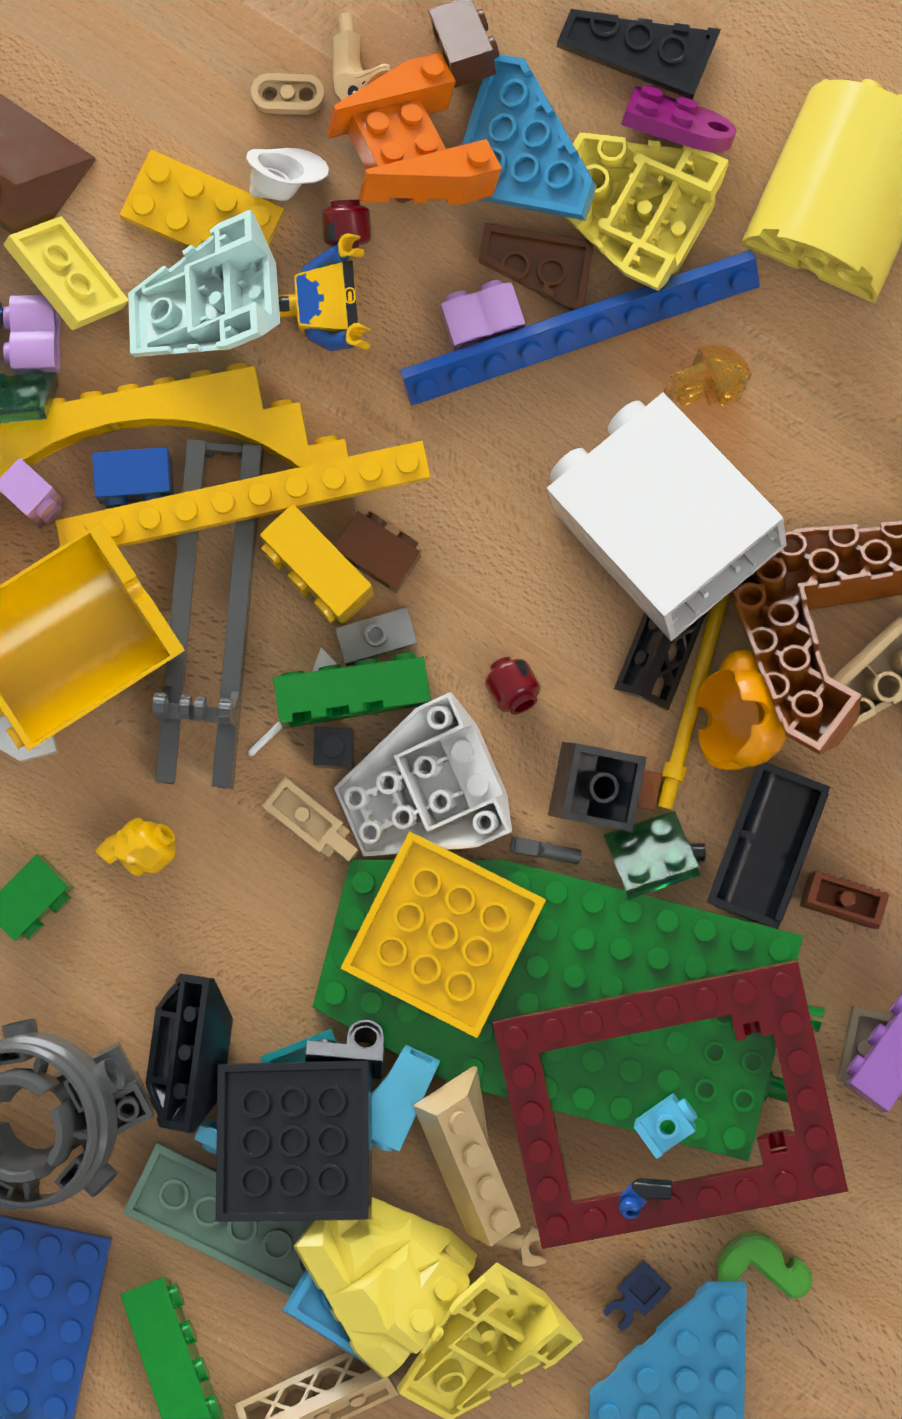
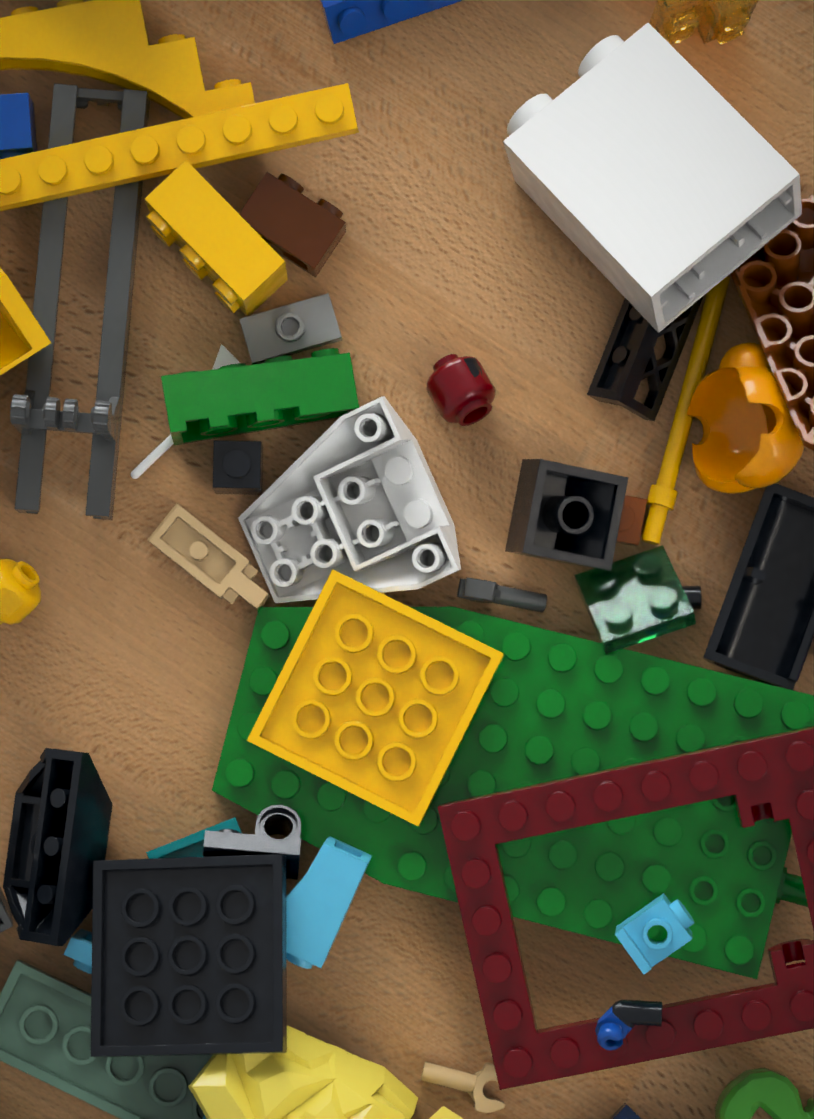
camera: 10 degrees left, 0 degrees up
tan wedge [413,1066,521,1246] -> none

